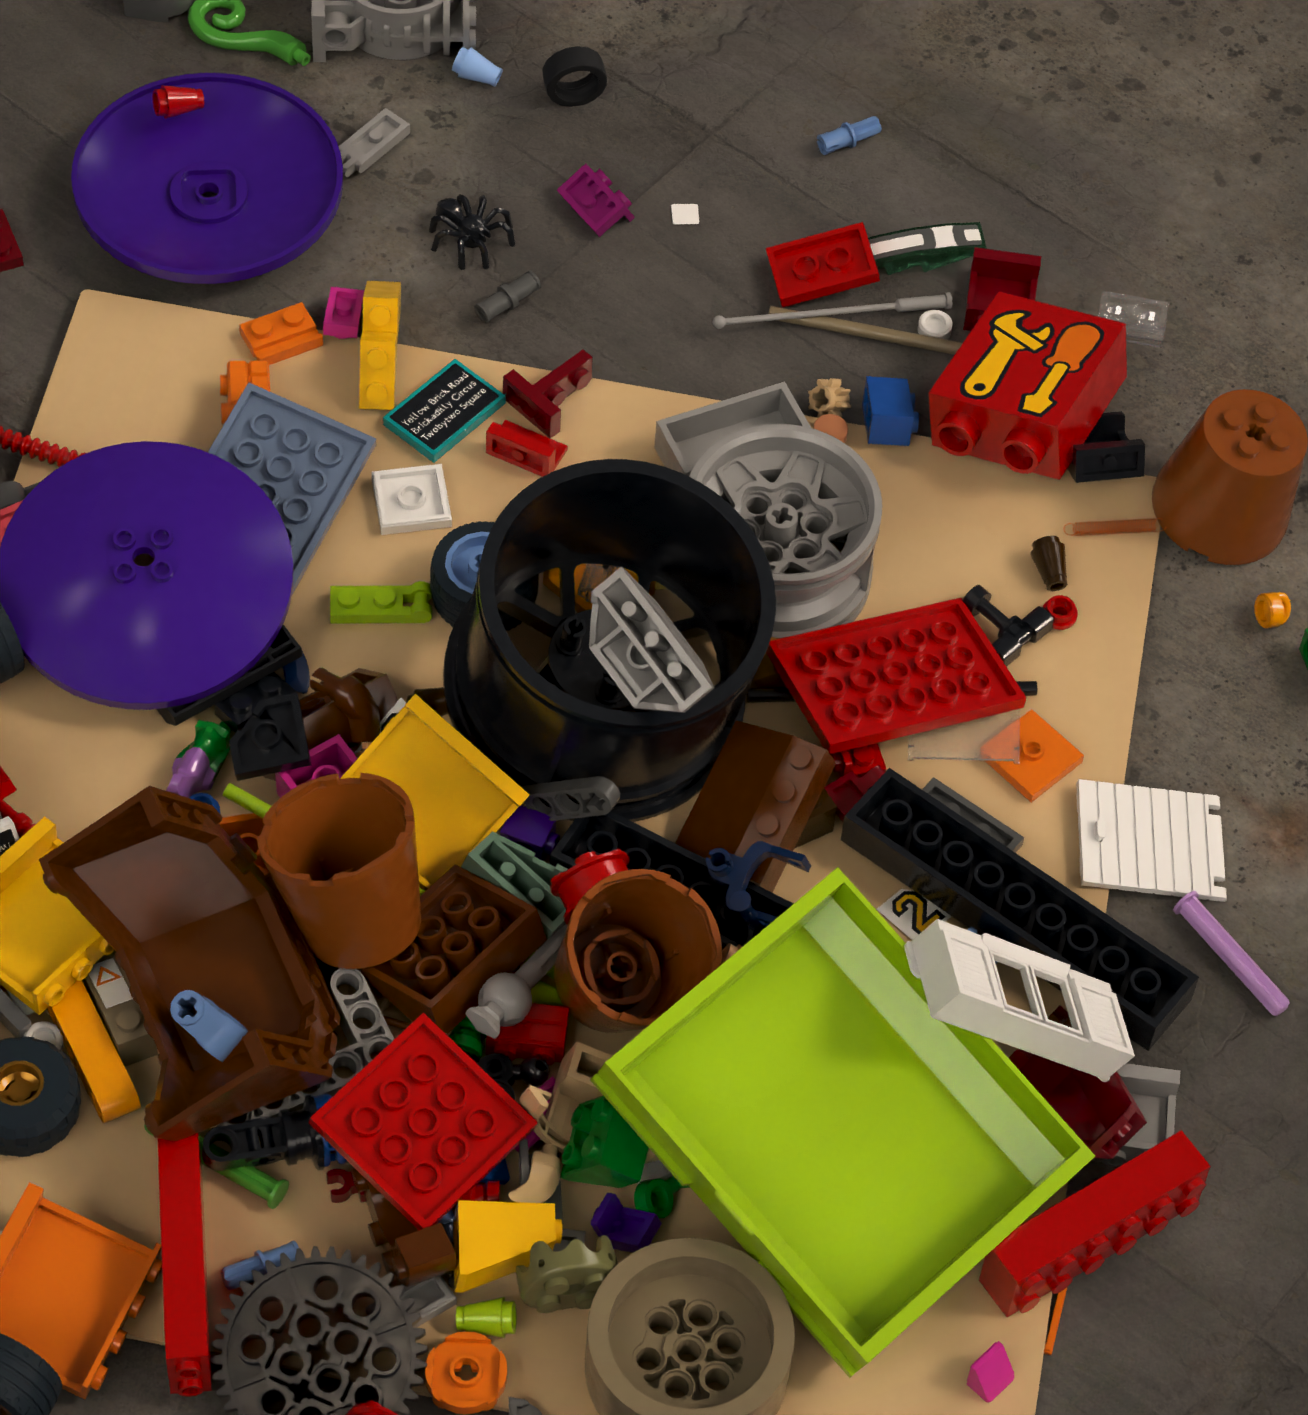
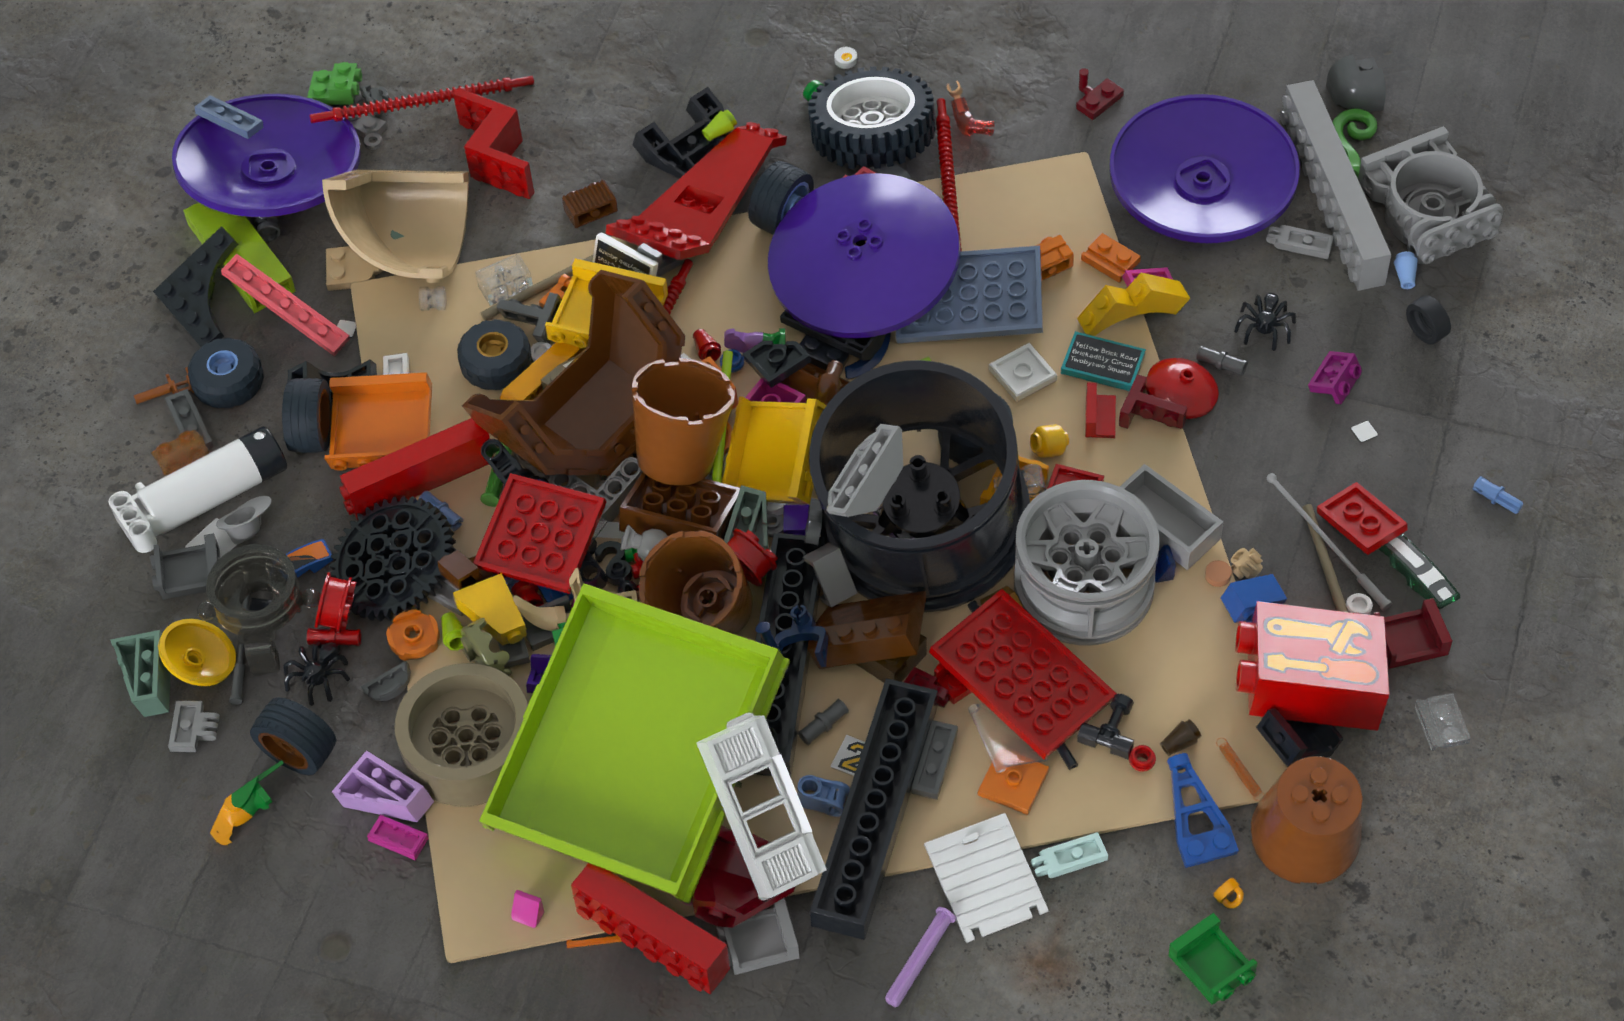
camera: 75 degrees right, 0 degrees up
red cone [152,85,204,119] -> none
medium blue piece [170,990,248,1062] -> none
none -> light grey panel [803,543,857,607]
none -> light aqua hinge [1031,832,1108,878]
none -> red dish [1146,358,1219,419]
none -> blue plate [1167,753,1239,868]
none -> light grey brick [1280,80,1391,291]

